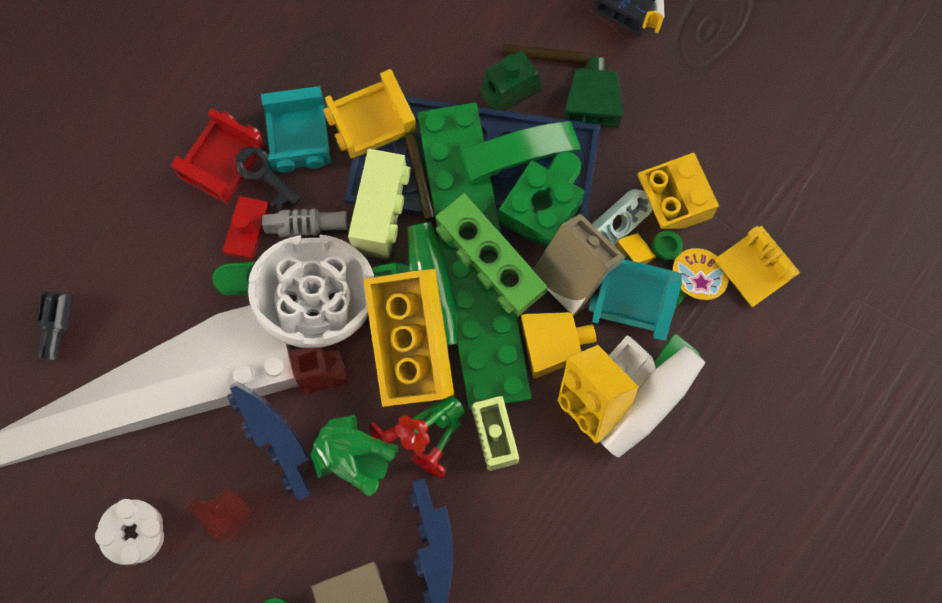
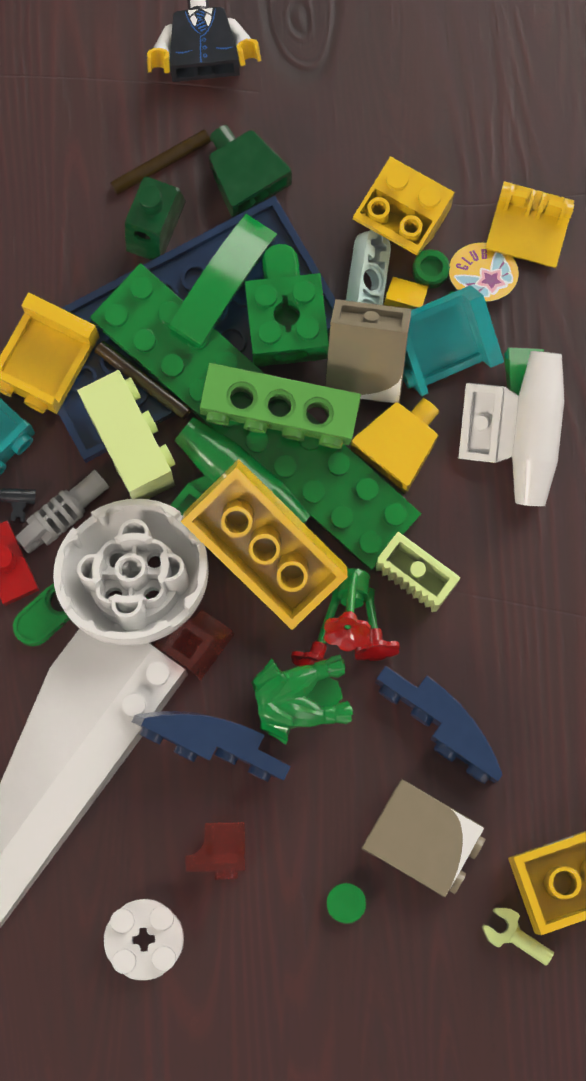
camera: 40 degrees left, 5 degrees up
yellow slope [558,345,639,443] -> none

